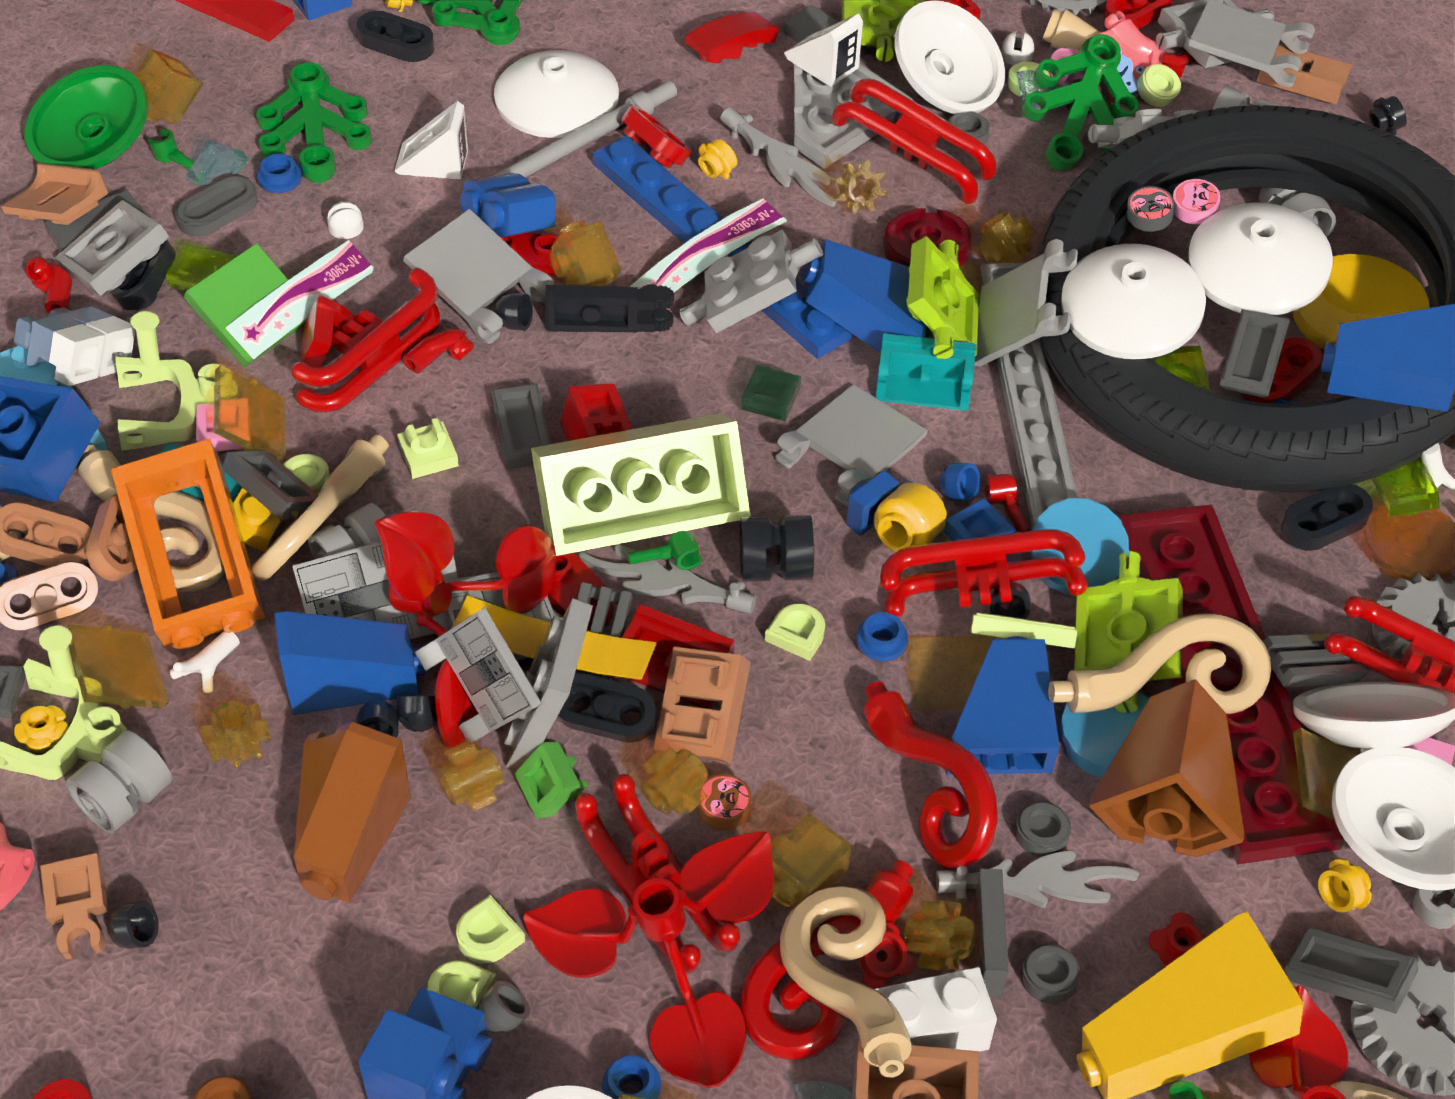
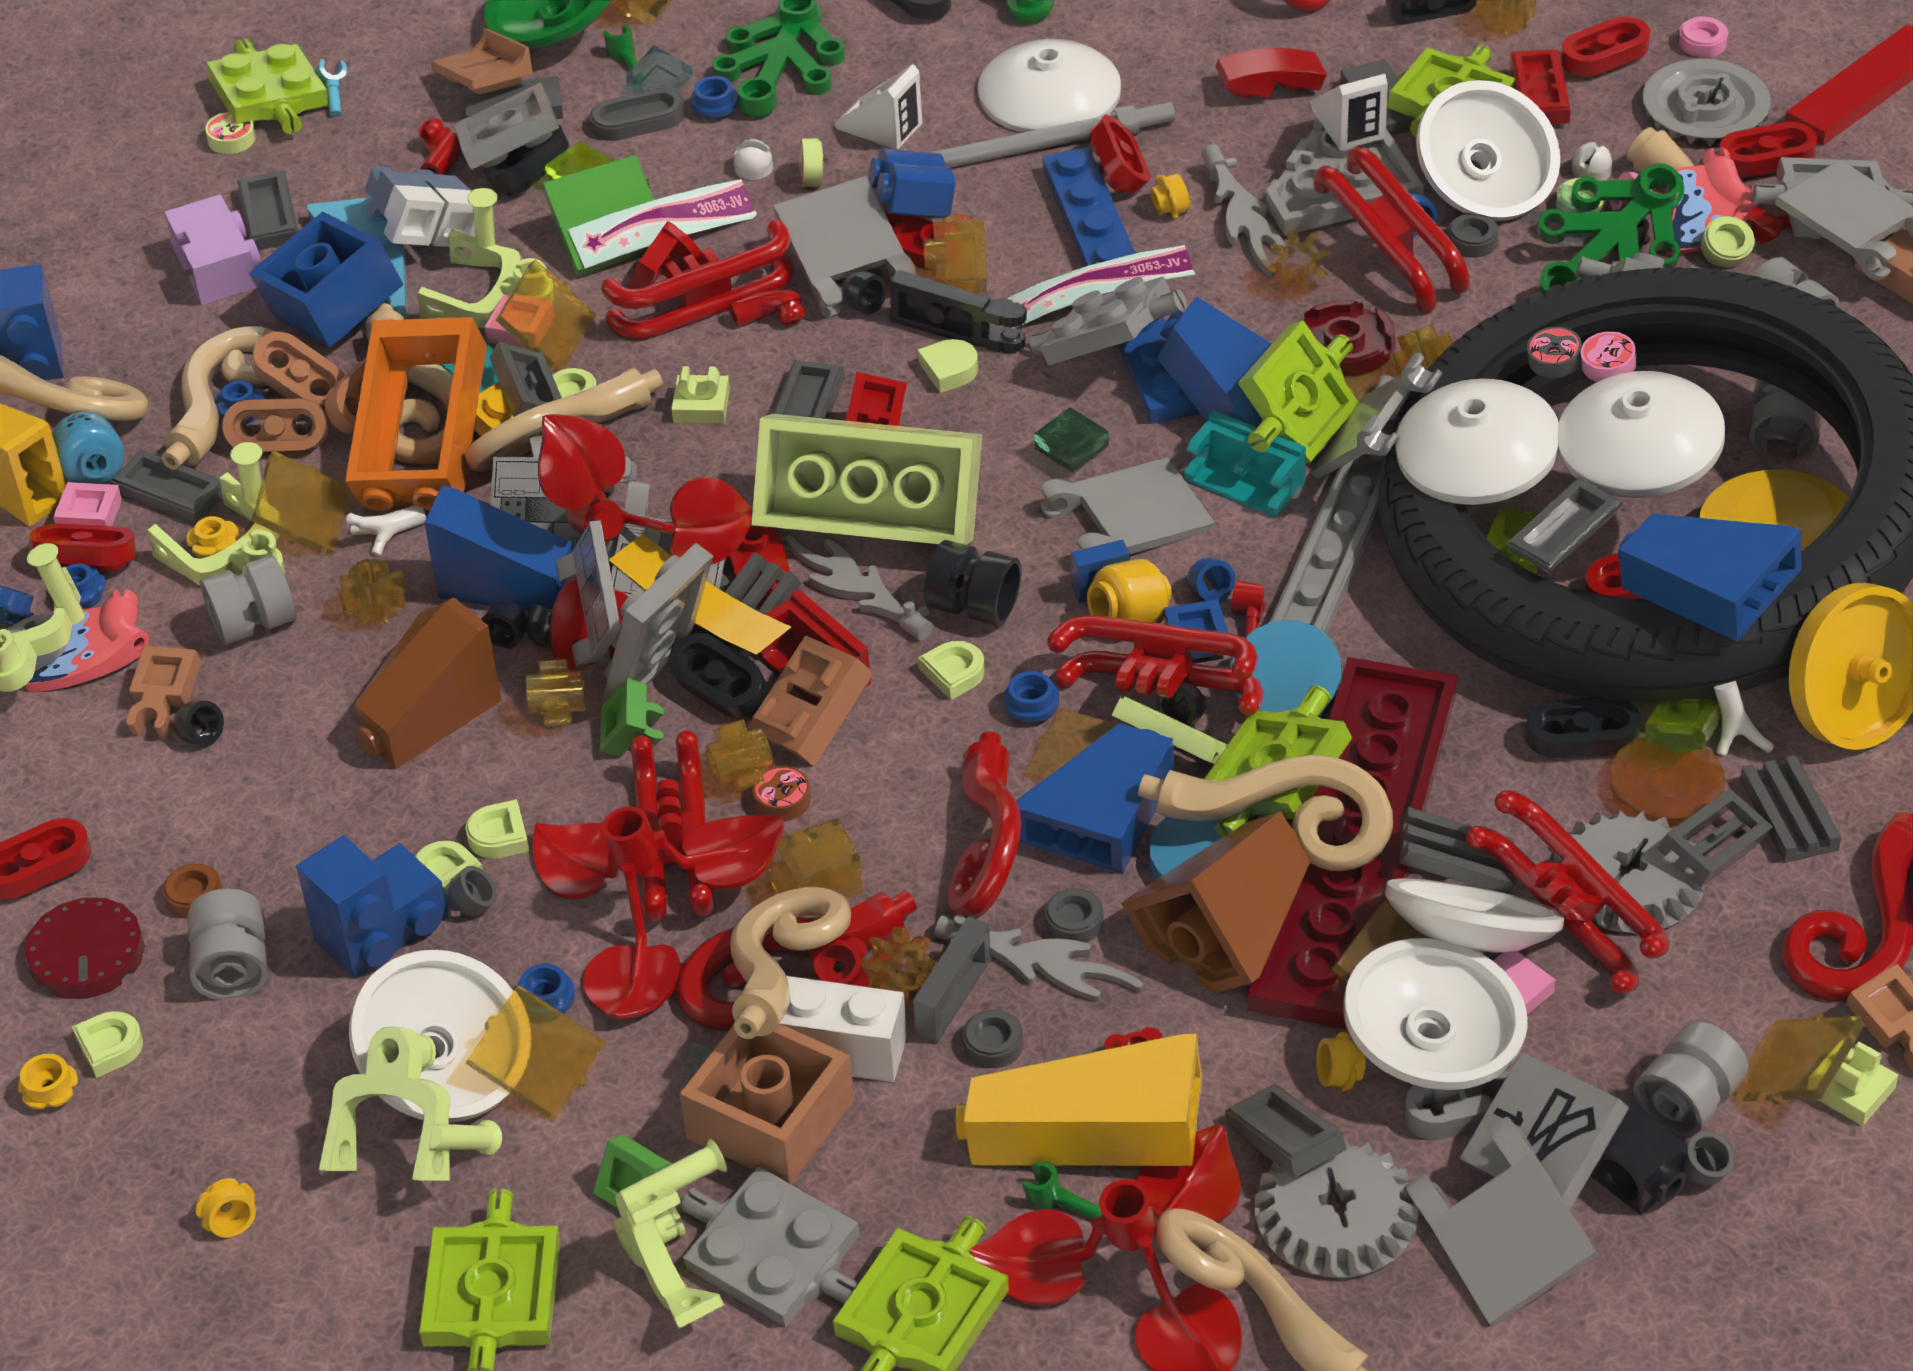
camera: 30 degrees right, 5 degrees down
green hand [628,531,702,570] -> none
none -> yellowish green tile [799,138,823,187]
none -> yellowish green tile [918,339,978,393]

